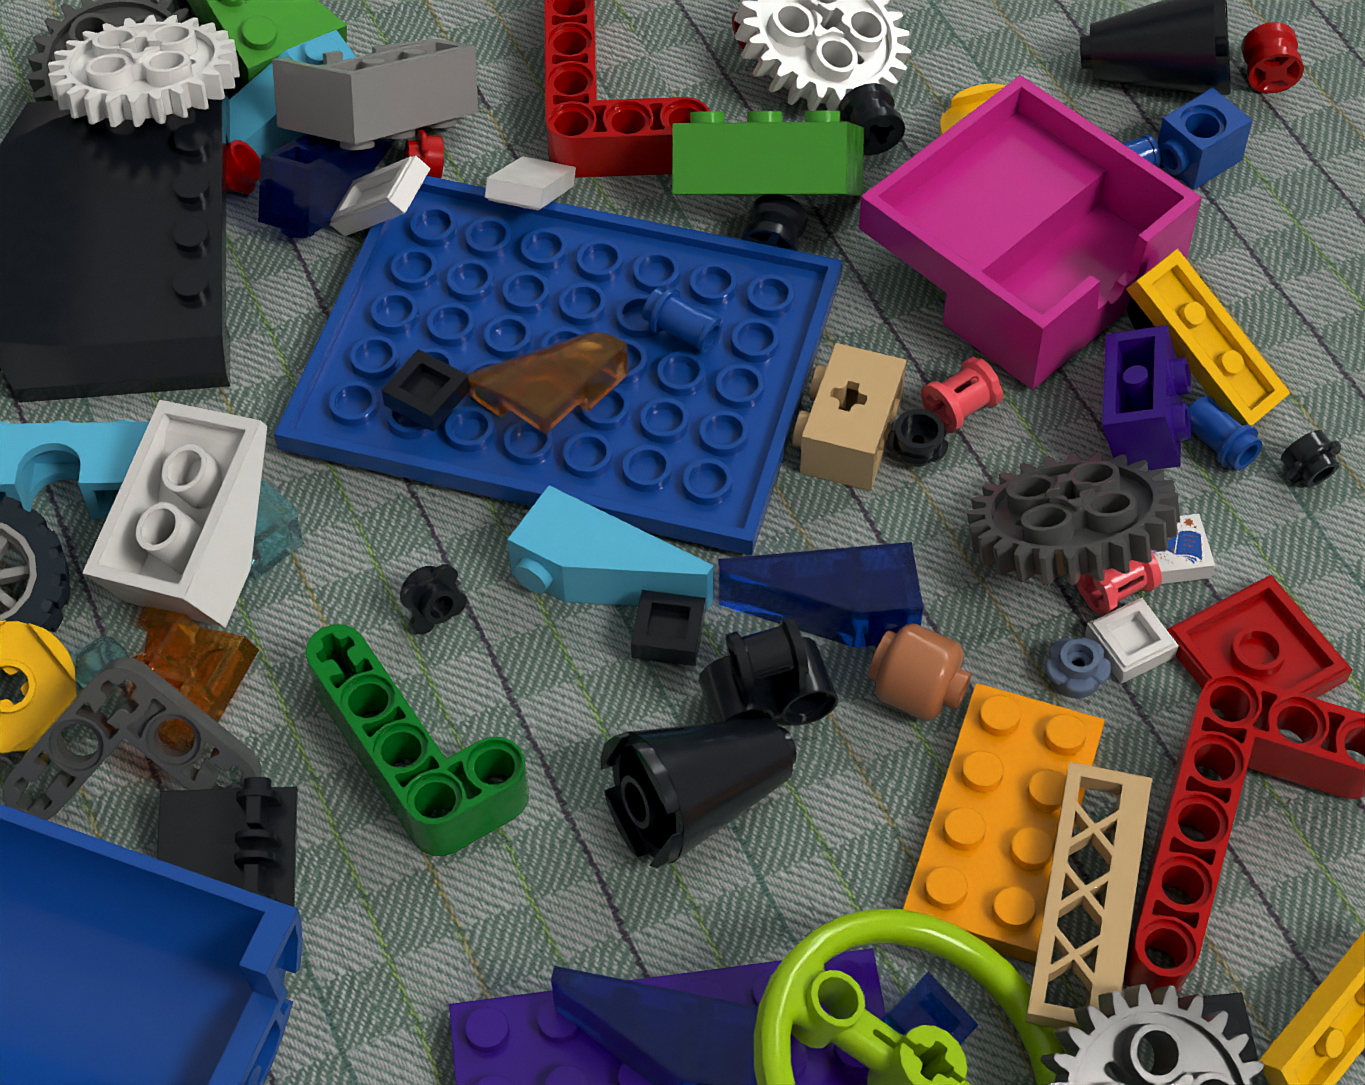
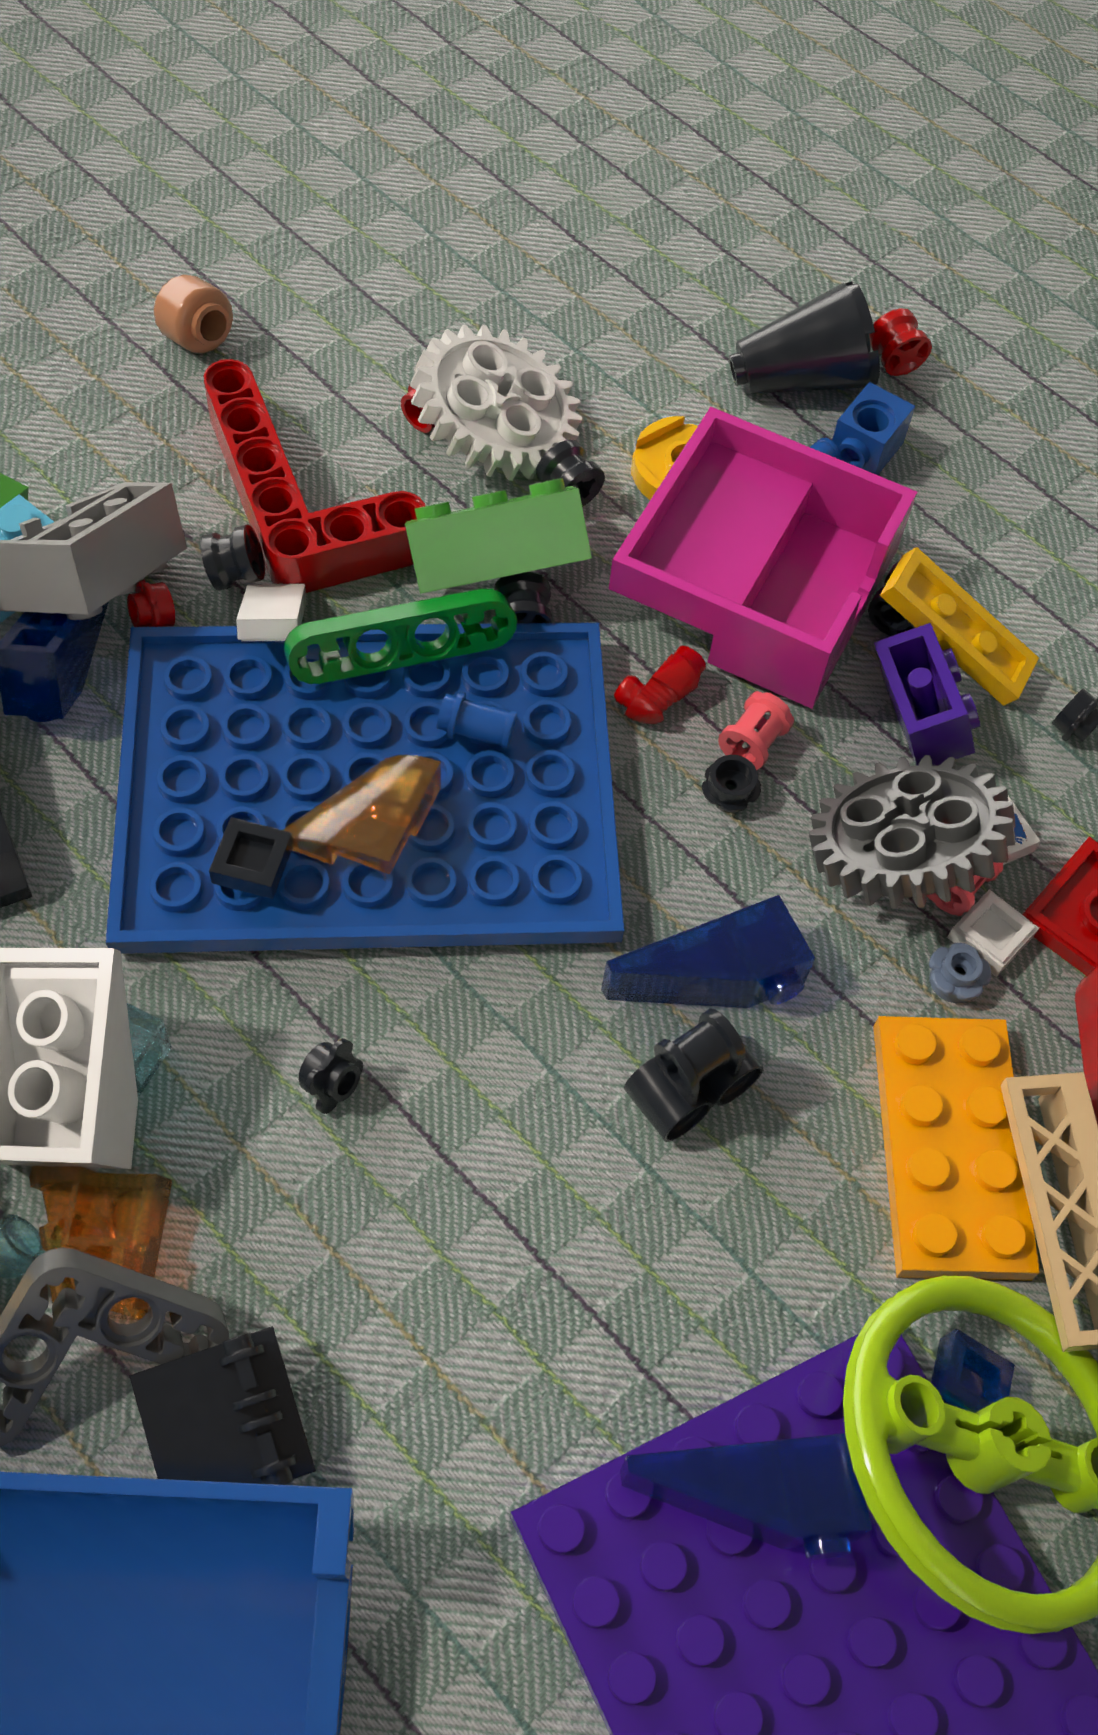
camera: 25 degrees left, 5 degrees up
green beam [306,624,529,856] -> none
white tile [330,155,431,236] -> none
medium azure slope [507,485,714,610] -> none
black cone [600,718,797,868] -> none
black plate [631,590,706,666] -> none
tan brick [792,343,907,491] -> none
nougat head [868,623,972,721] -> none
blue pin [1188,396,1262,470] -> none
none -> black wheel [200,524,265,591]
none -> green beam [284,589,517,684]
none -> red arm [614,646,706,724]

